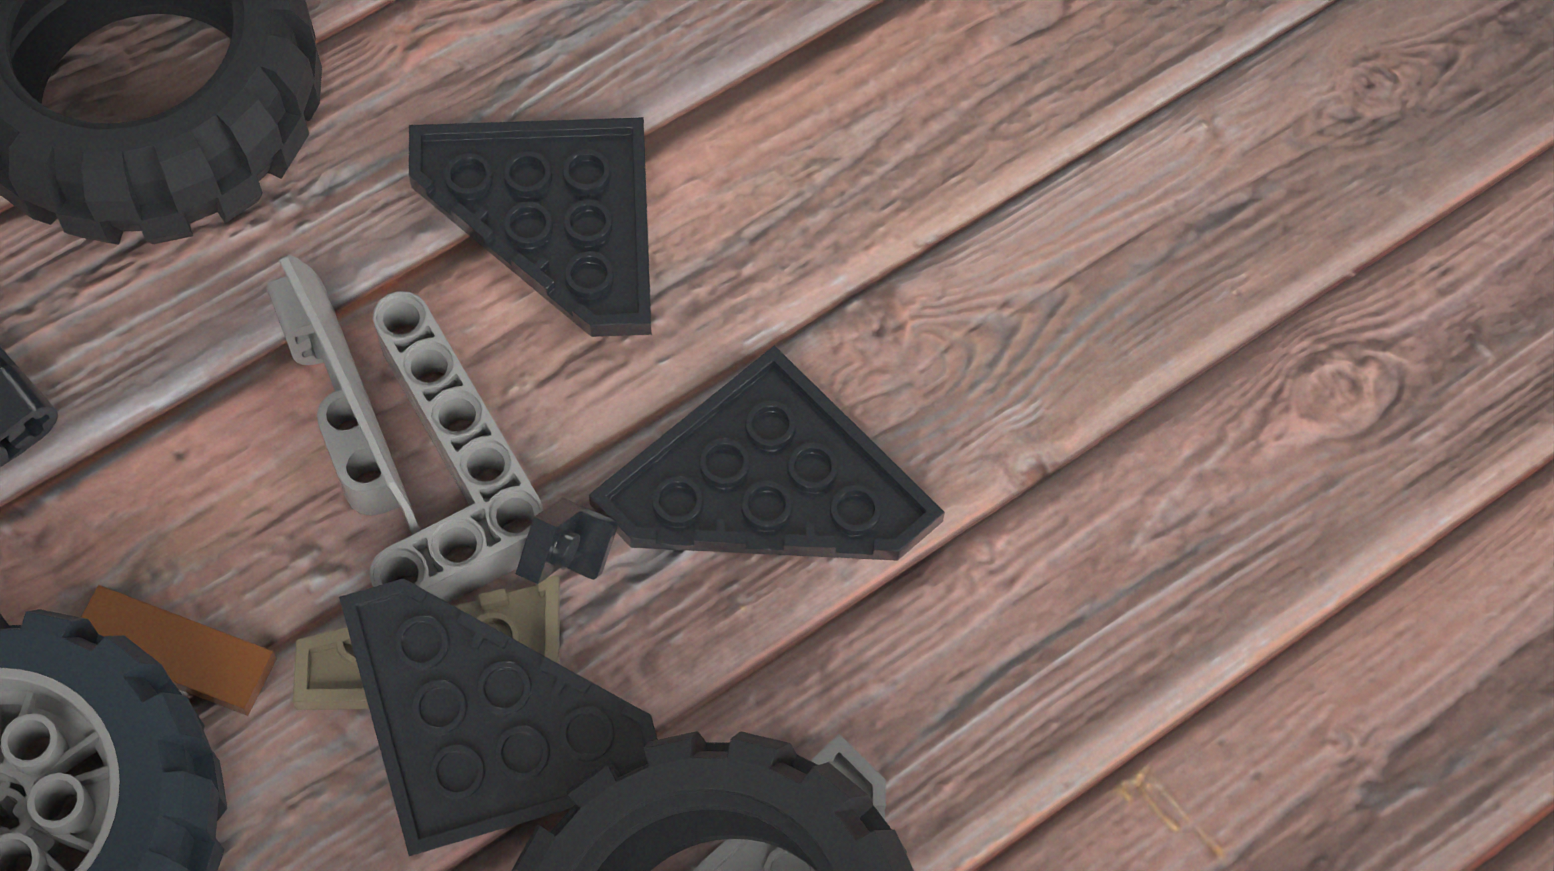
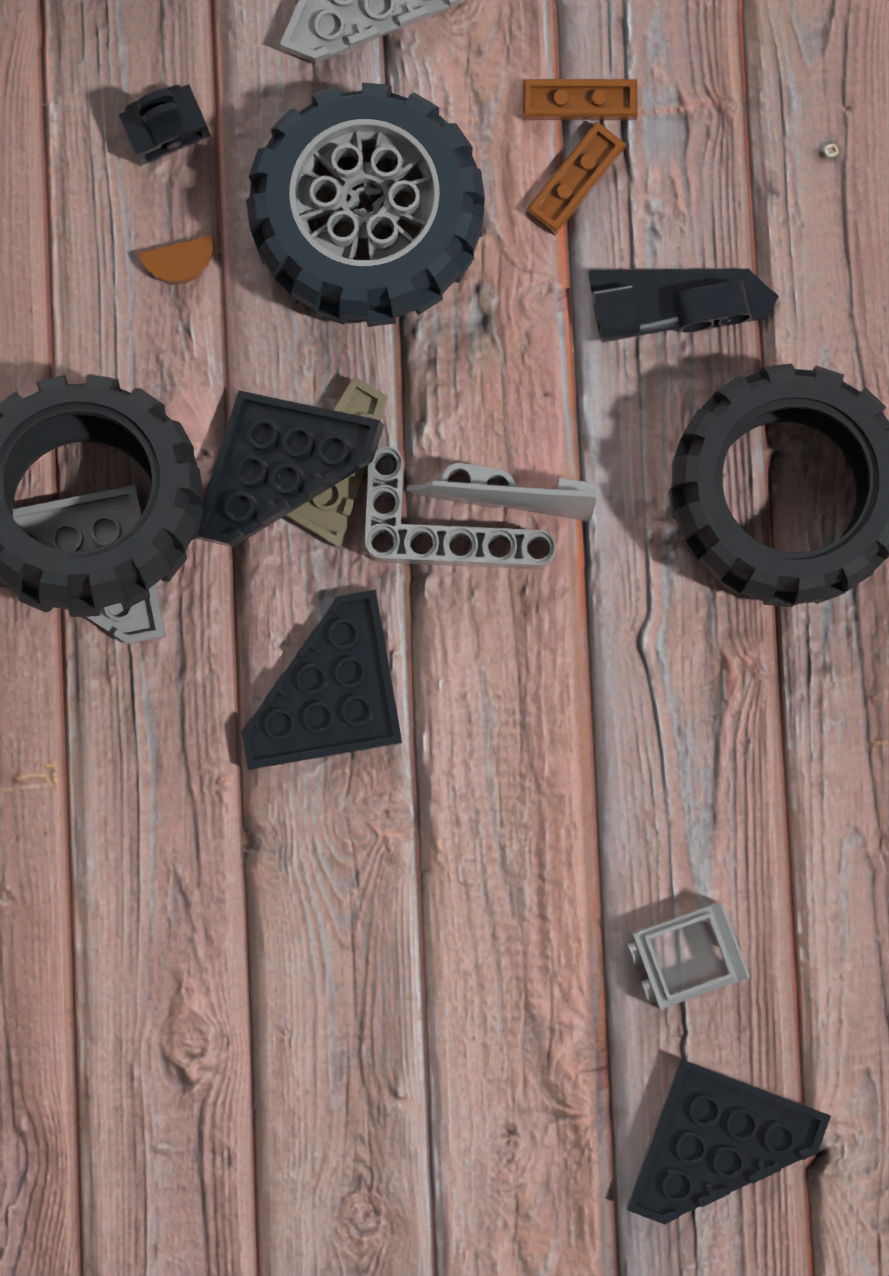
camera: 130 degrees right, 20 degrees up
dark orange tile [81,585,277,716] -> none
black plate [408,117,652,337] -> none
black bracket [515,498,618,584] -> none

